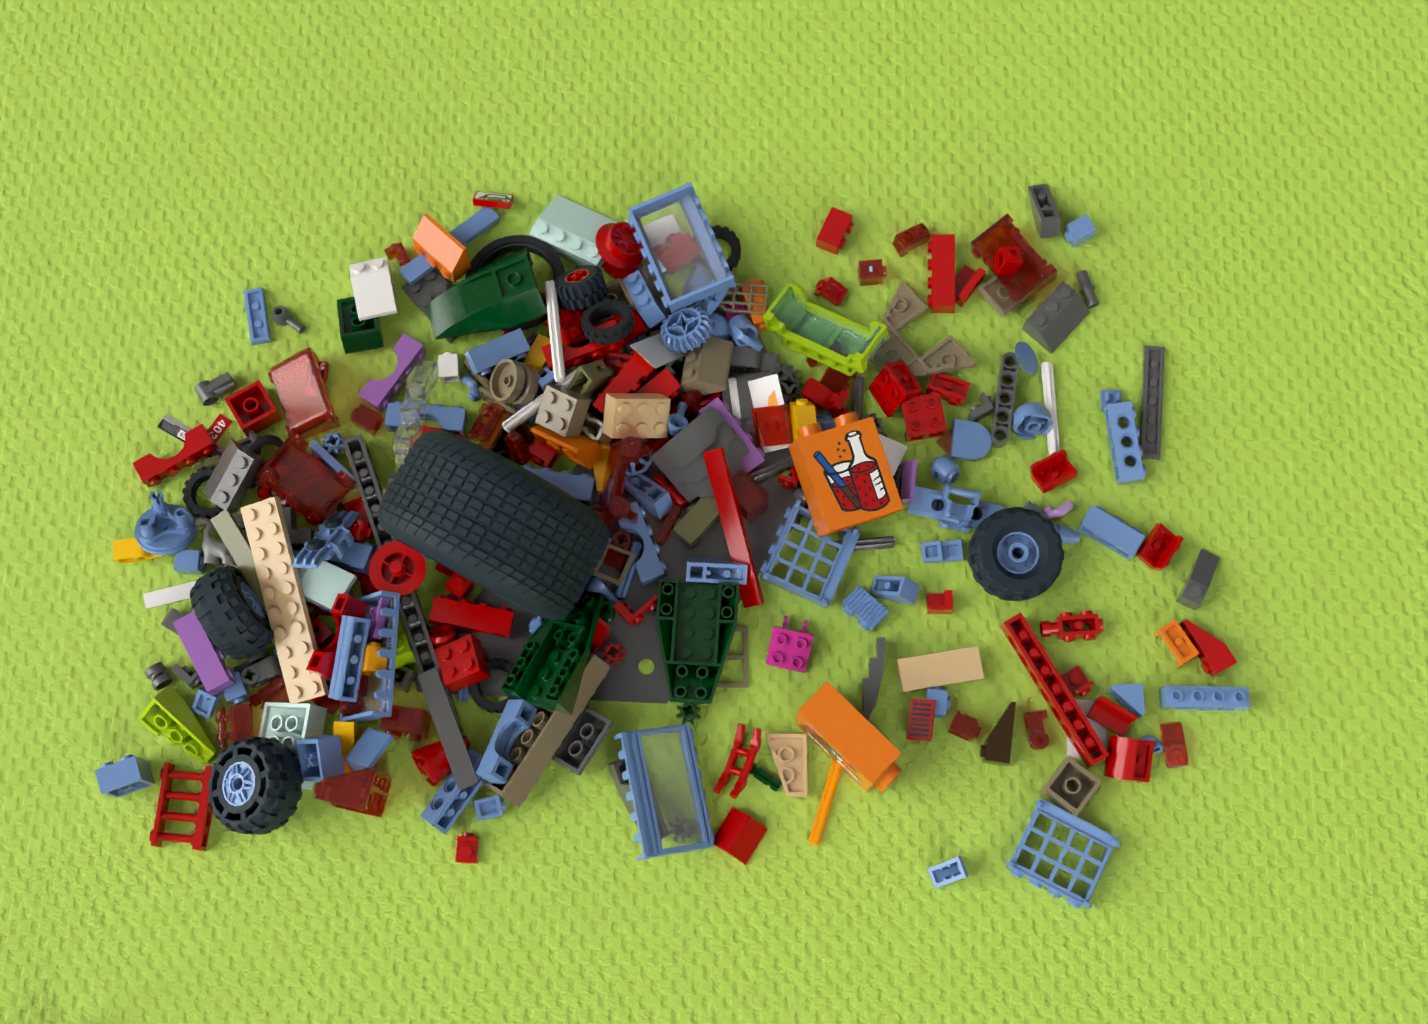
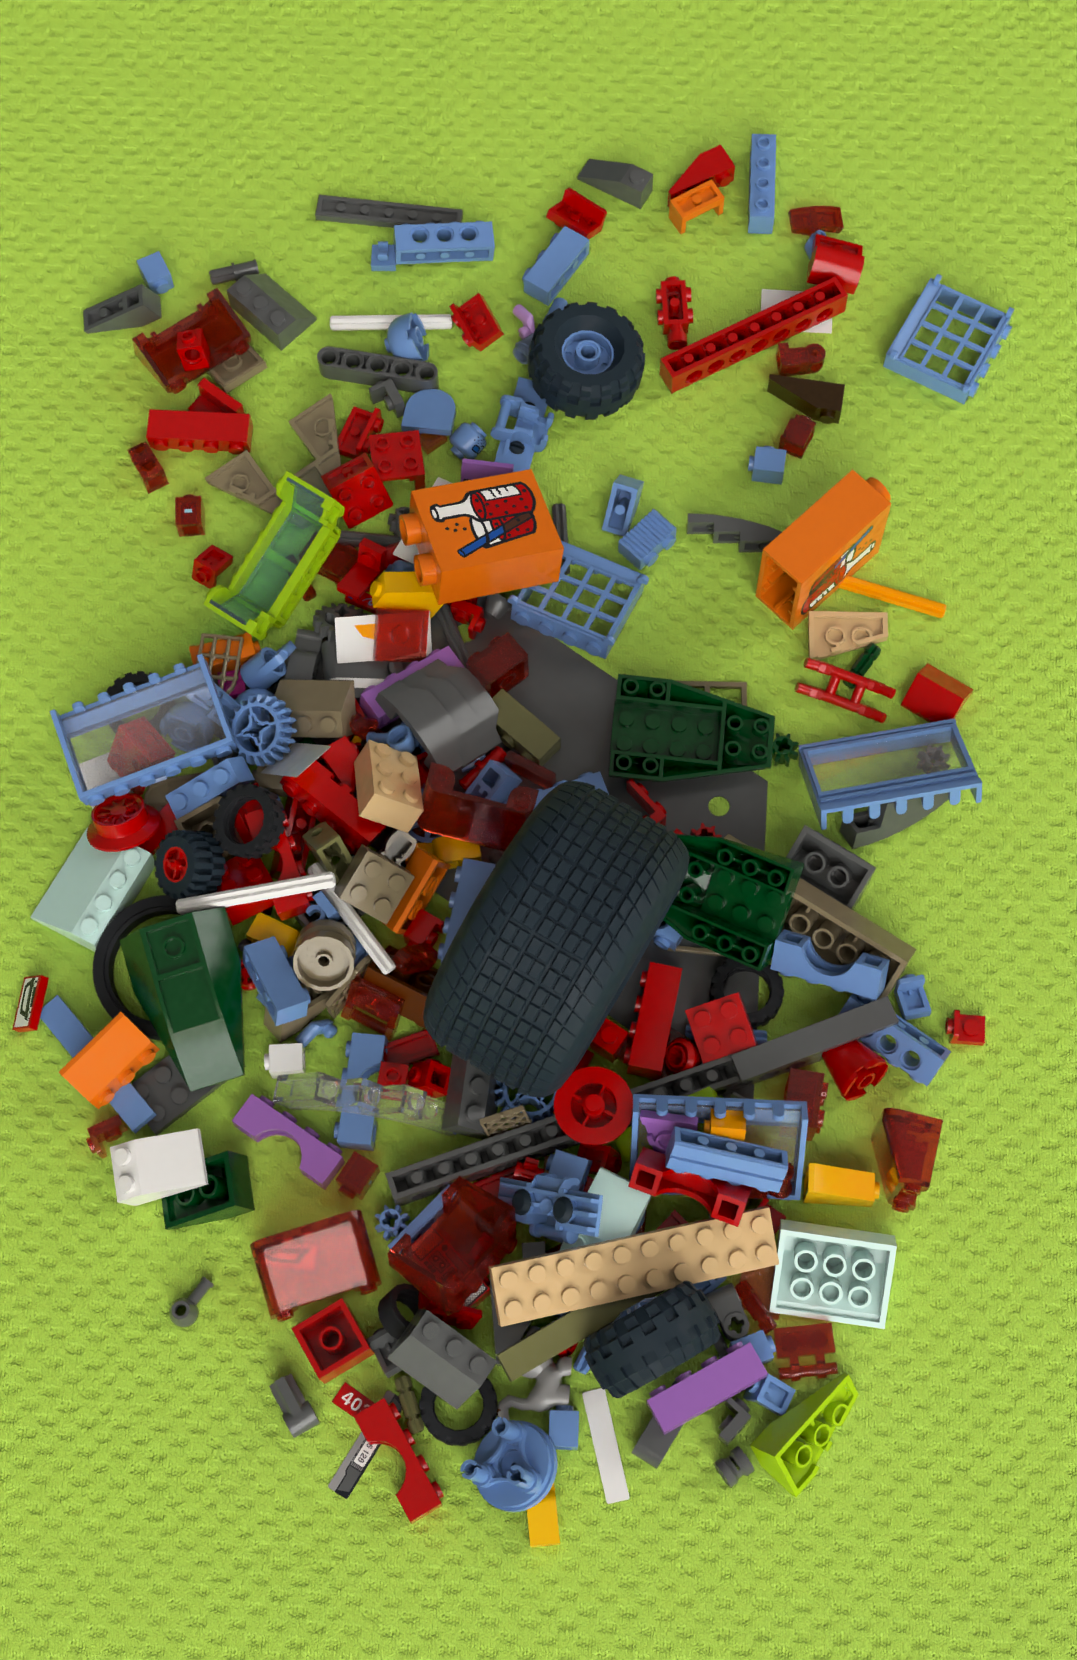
camera: 90 degrees left, 5 degrees down
medium blue brick [95,754,155,798] -> none
red fence [149,762,213,852] -> none
black wheel [208,737,304,835] -> none
medium blue tile [244,287,272,346] -> none
medium blue brick [295,735,345,781] -> none
medium blue slope [344,728,394,780] -> none
medium blue slope [686,556,748,585] -> none
red tile [703,447,765,608] -> none
dark pink plate [766,616,814,673] -> none
red brick [816,207,854,255] -> none
tan brick [895,646,984,692] -> none
red panel [907,698,936,743] -> none
medium blue slope [921,539,964,563] -> none
red panel [926,590,953,614] -> none
medium blue slope [927,856,968,889] -> none
medium blue sticker [1015,341,1038,374] -> none
dark tan brick [1040,756,1102,816] -> none
red bracket [1061,665,1094,697] -> none
red panel [1086,695,1137,737] -> none
medium blue slope [1107,684,1145,718] -> none

